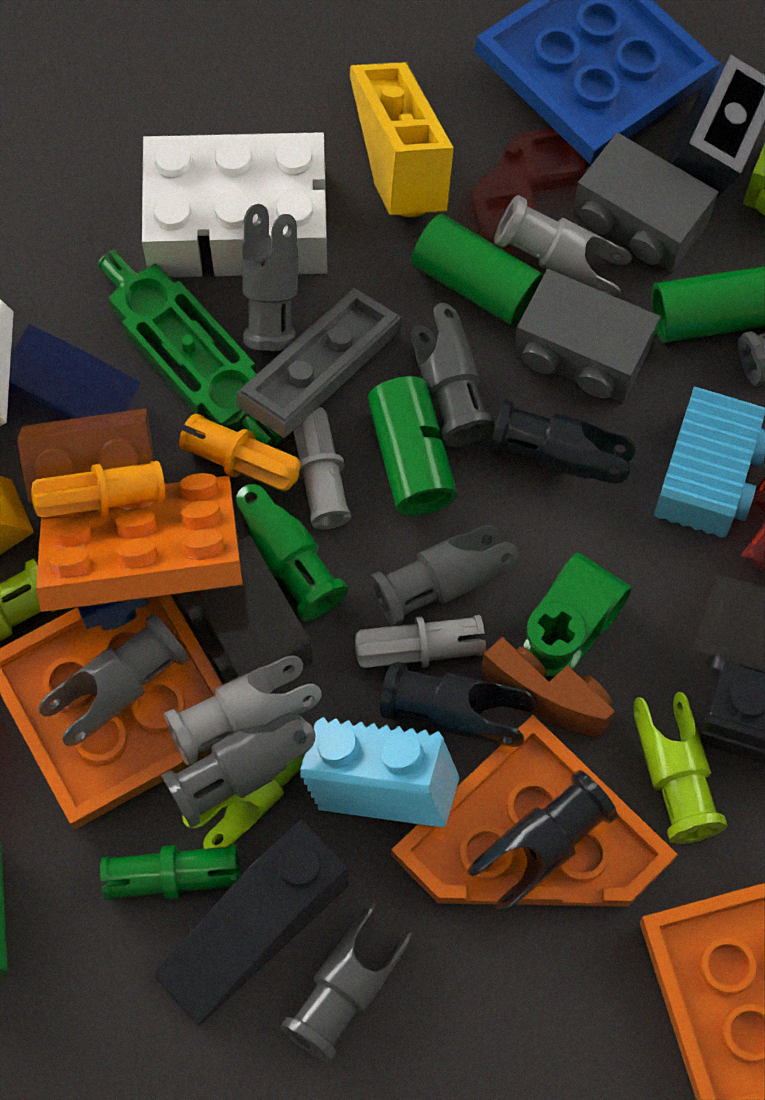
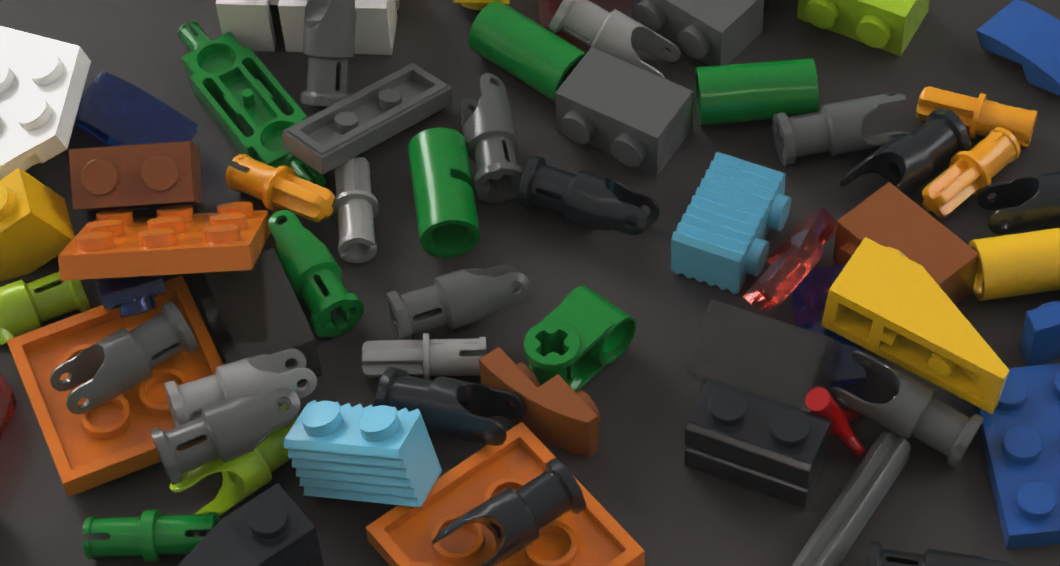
camera: 10 degrees right, 15 degrees down
light orange axle [31,460,165,518] -> none
lime piece [633,692,728,844] -> none

